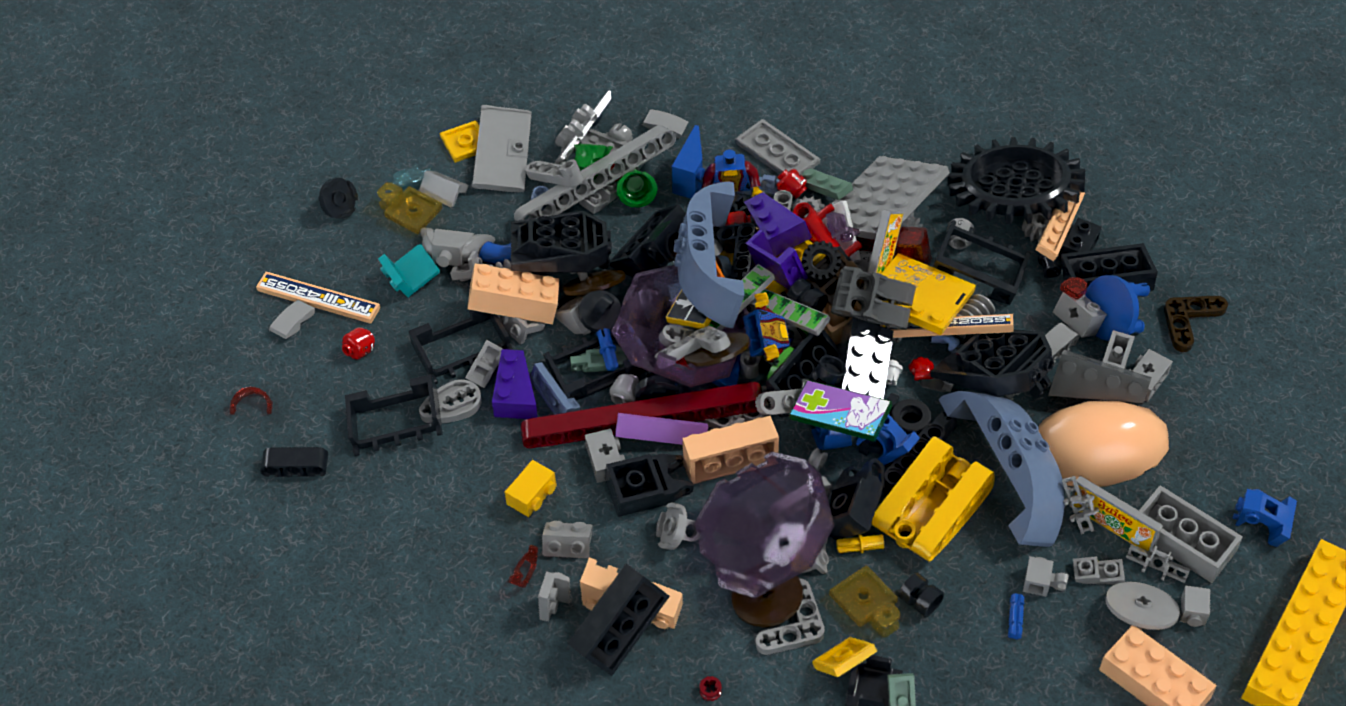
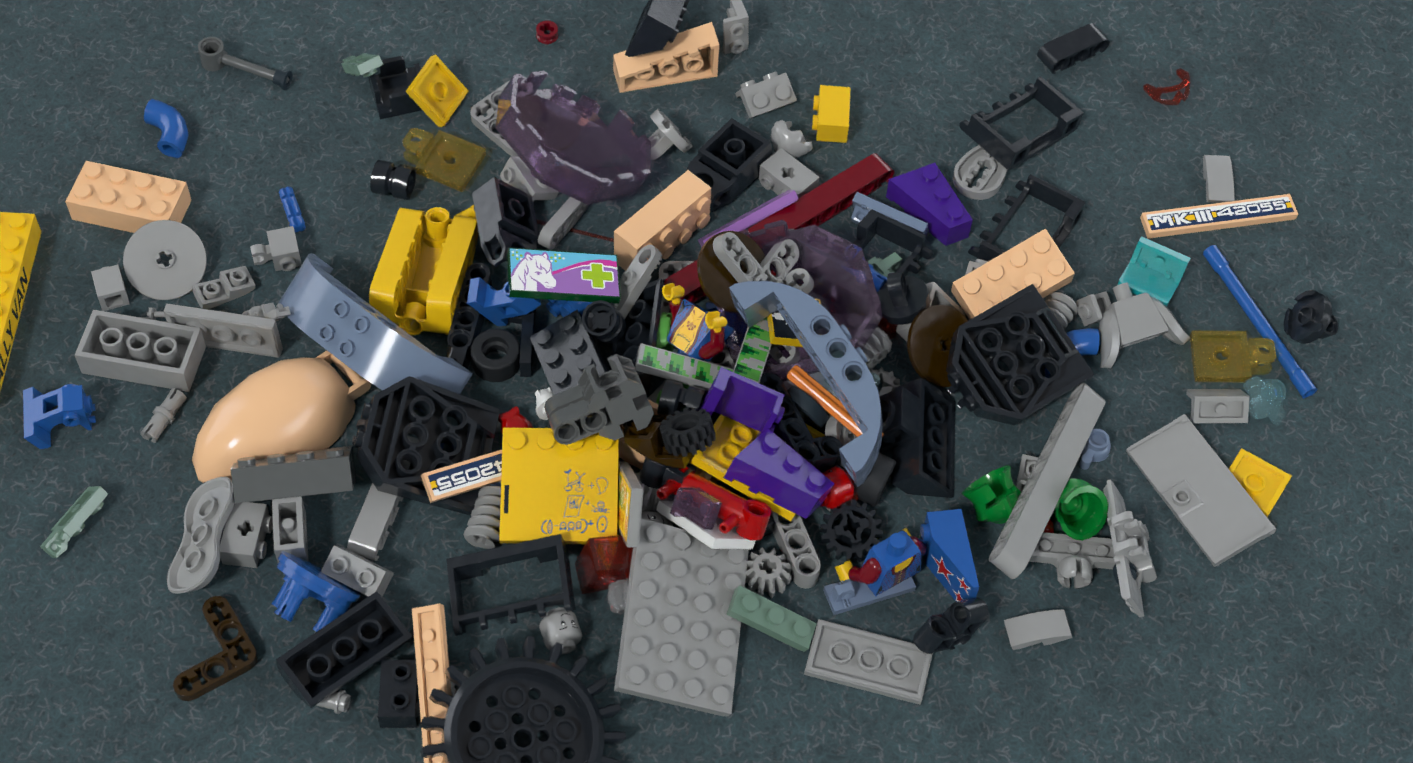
camera: 145 degrees right, 5 degrees up
red head [342,328,375,359] -> none
light grey slope [465,340,503,388] -> none
clear red helmet [507,545,538,588] -> none
light grey beam [525,159,584,187] -> none
red head [777,169,807,199] -> none
clear red tile [1060,277,1087,300] -> none
none -> sand green hinge [40,486,108,558]
none -> light grey pin [140,388,187,443]
none -> light grey plate [167,477,235,594]
none -> light grey hair [771,120,812,158]
none -> black piece [913,597,989,654]
none -> blue piece [1203,245,1317,398]

